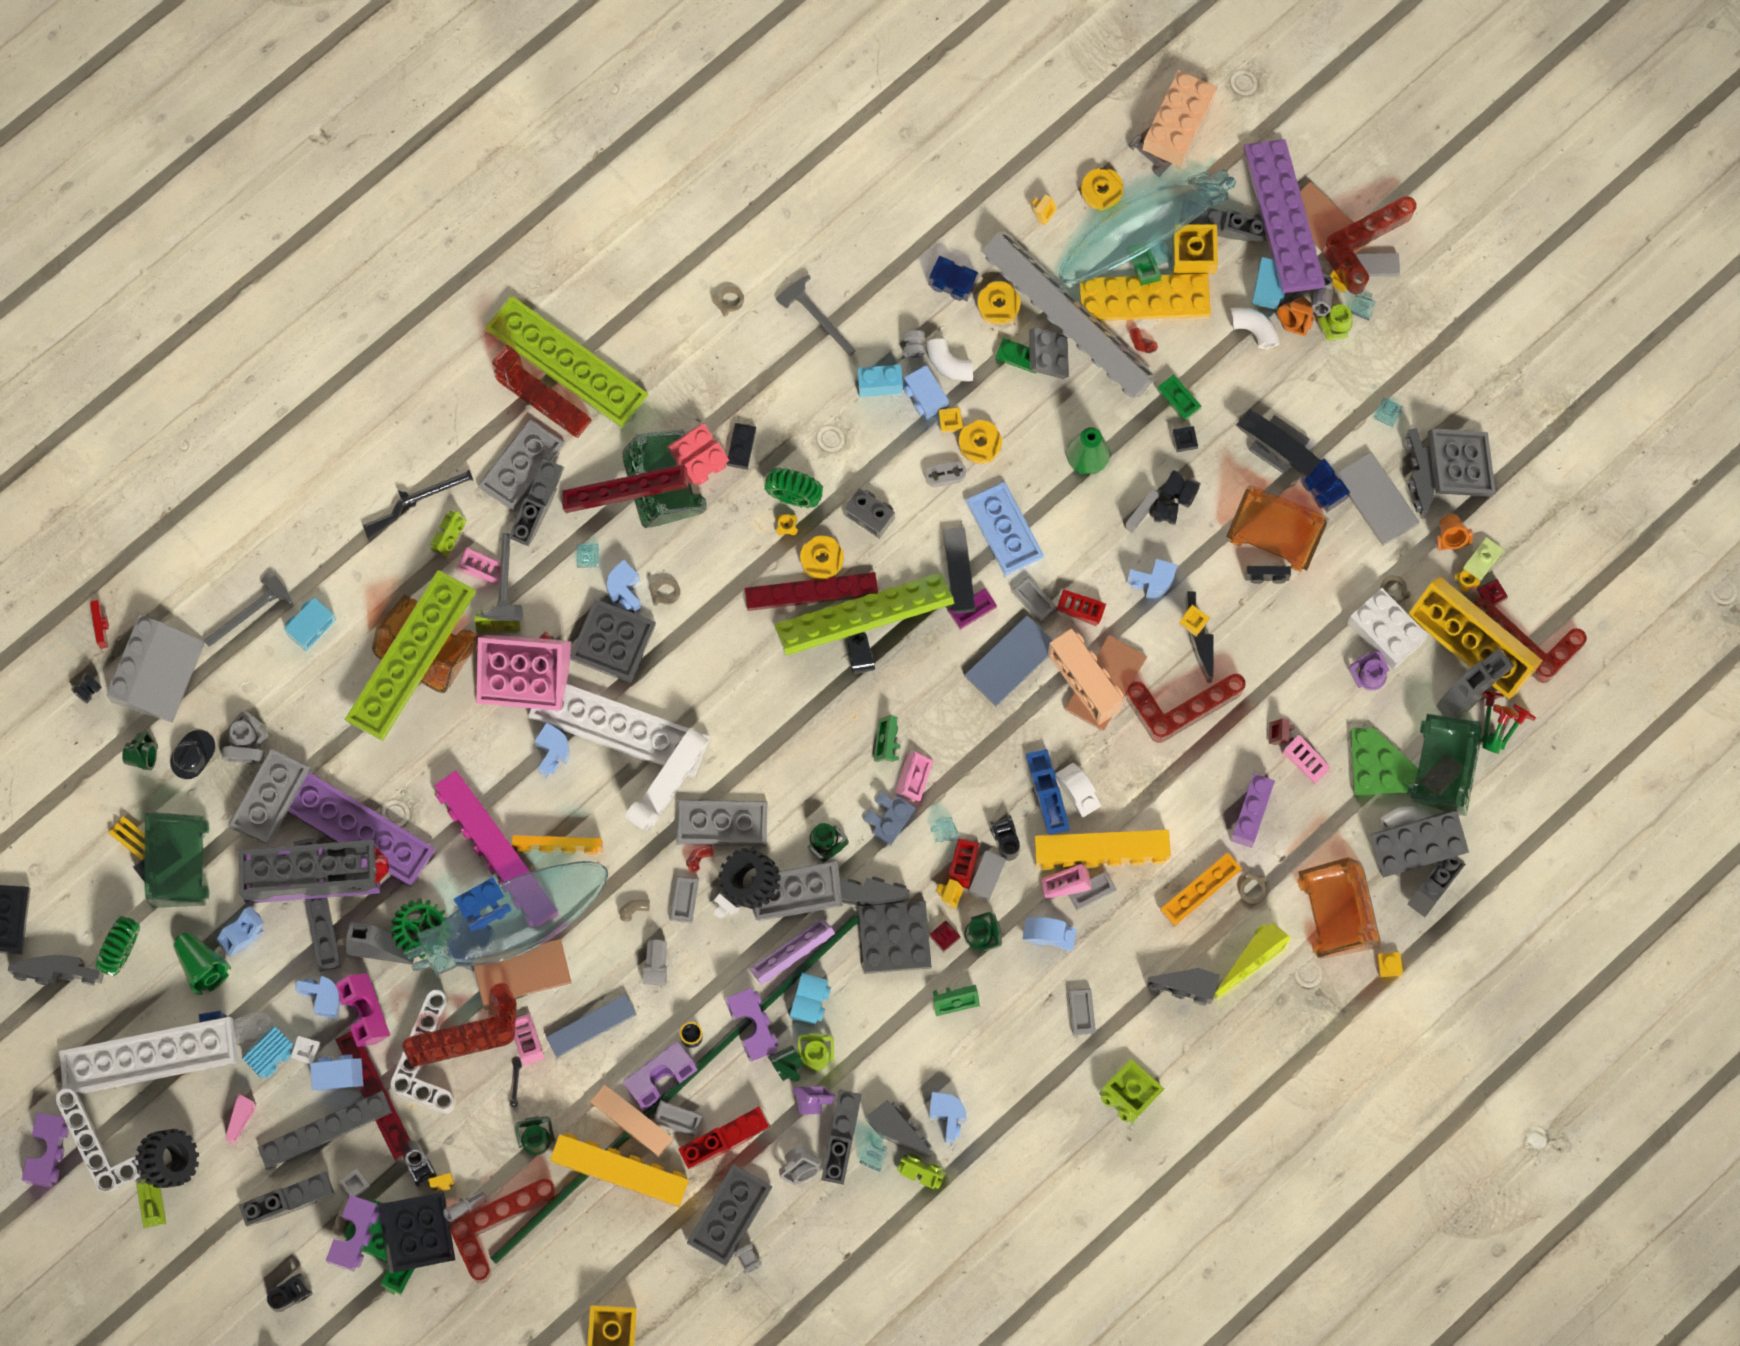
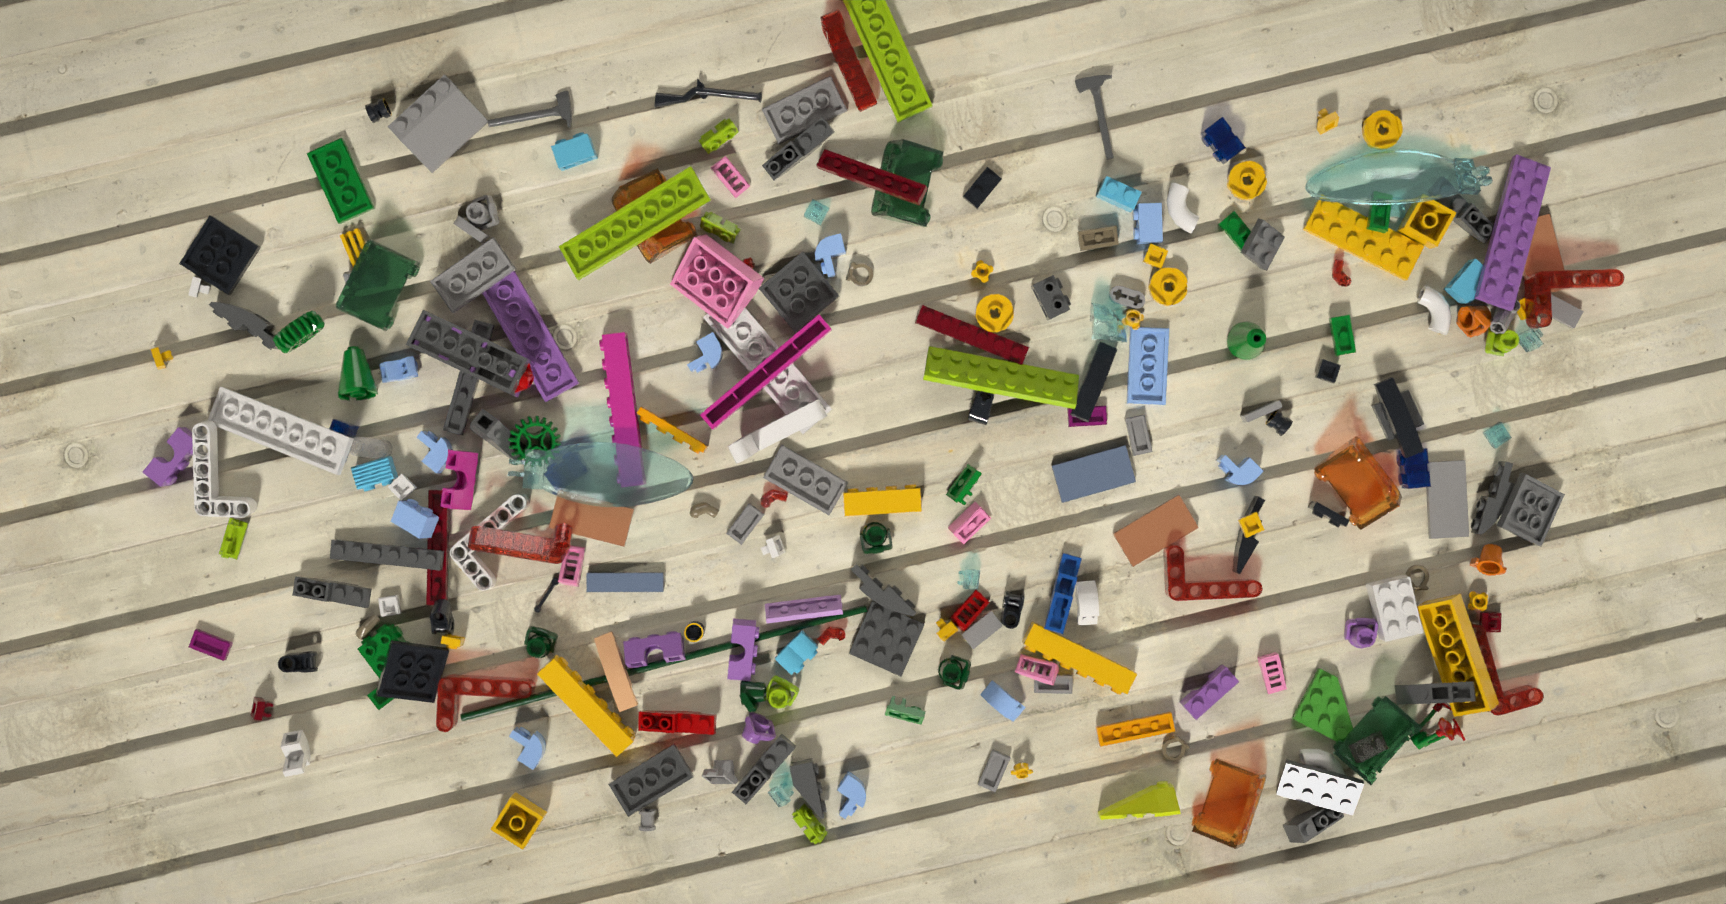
camera: 25 degrees right, 15 degrees up
red plate [90,600,109,649] -> none
dark green piece [122,730,158,771] -> none
black tyre [135,1129,199,1188] -> none
black piece [170,730,215,779] -> none
bright pink slope [225,1094,256,1145] -> none
medium lavender arch [326,1195,380,1272] -> none
light grey axle [443,1191,487,1222] -> none
blue plate [453,877,512,932] -> none
dark grey piece [480,533,523,621] -> none
light grey piece [643,940,667,986] -> none
light grey tile [653,1100,703,1137] -> none
coral plate [667,423,729,485] -> none
dark tan piece [713,287,744,317] -> none
black tyre [718,848,781,909] -> none
light grey tile [751,861,843,921] -> none
green gear [764,467,823,508] -> none
sand blue plate [863,792,916,846] -> none
light grey wheel [903,330,926,358] -> none
dark red tile [929,920,961,953] -> none
light grey brick [981,231,1157,398] -> none
light nougat brick [1048,629,1123,725] -> none
red slope [1056,589,1106,626] -> none
lime plate [1098,1059,1165,1124] -> none
flat silver piece [1129,135,1173,177] -> none
light nougat brick [1142,70,1217,167] -> none
dark grey slope [1146,968,1220,1006] -> none
black wheel [1161,470,1201,508] -> none
dark red tile [1269,718,1294,745] -> none
yellow plate [1377,952,1403,978] -> none
yellowish green plate [1463,537,1504,580] -> none
none -> magenta tile [188,629,233,661]
none -> green tile [307,138,375,224]
none -> light blue brick [509,727,546,770]
none -> dark pink brick [700,315,832,430]
none -> clear red arm [817,627,846,646]
none -> yellow brick [843,484,922,516]
none -> yellow plate [1011,763,1033,779]
none -> dark tan plate [1077,226,1119,251]
none -> clear light blue brick [1090,303,1127,343]
none -> yellow plate [1122,309,1144,330]

